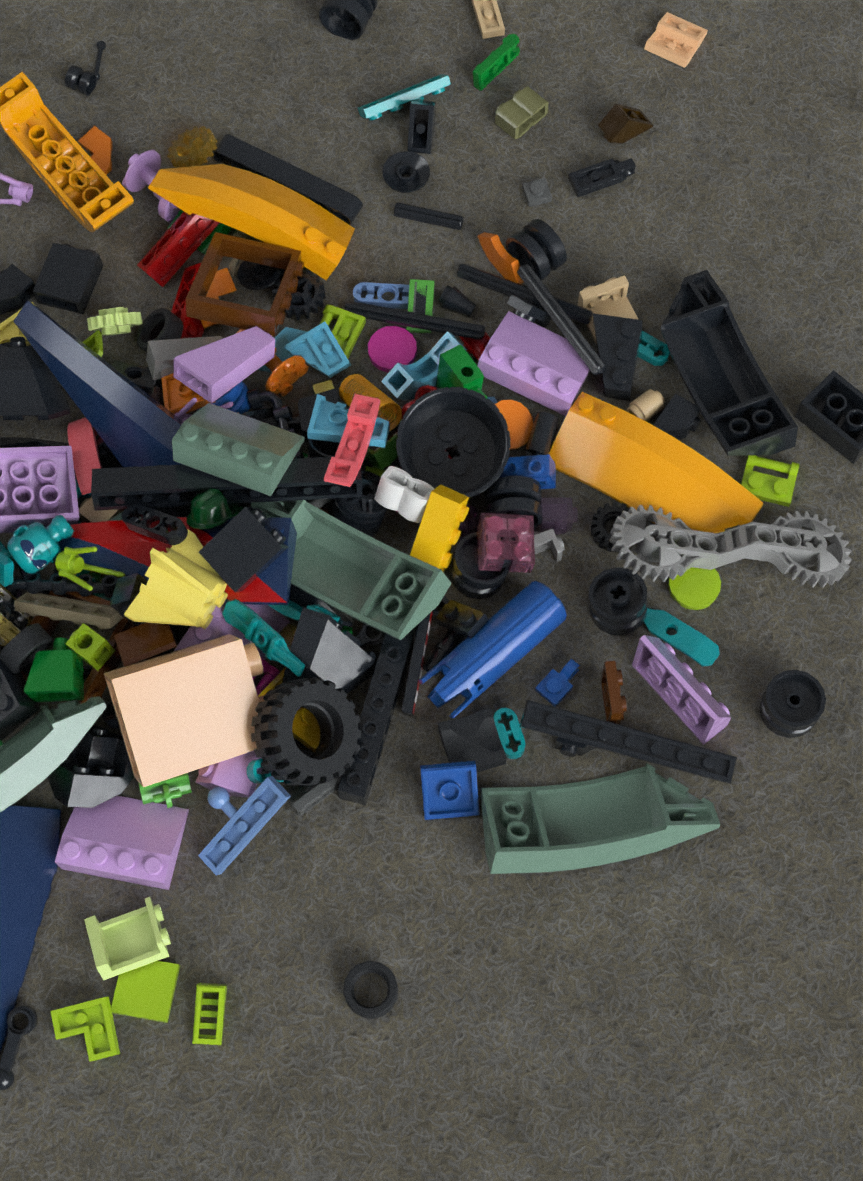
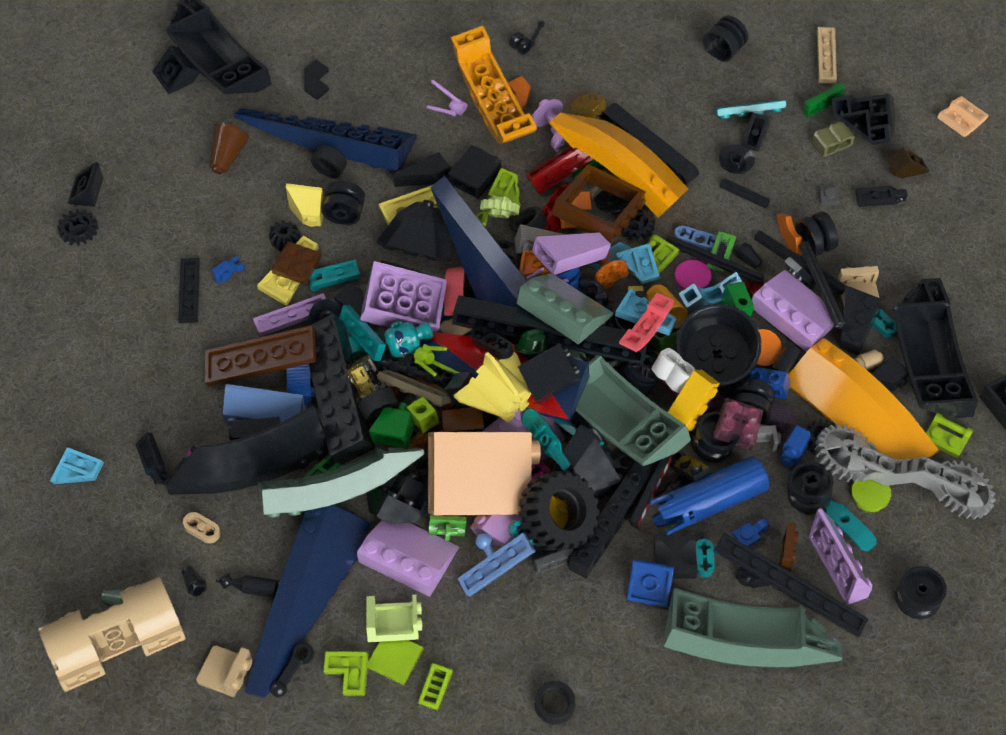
camera: 15 degrees right, 10 degrees down
none -> lime wing [487,168,521,210]
none -> blue brick [780,425,811,468]
none -> black brick [832,93,895,145]

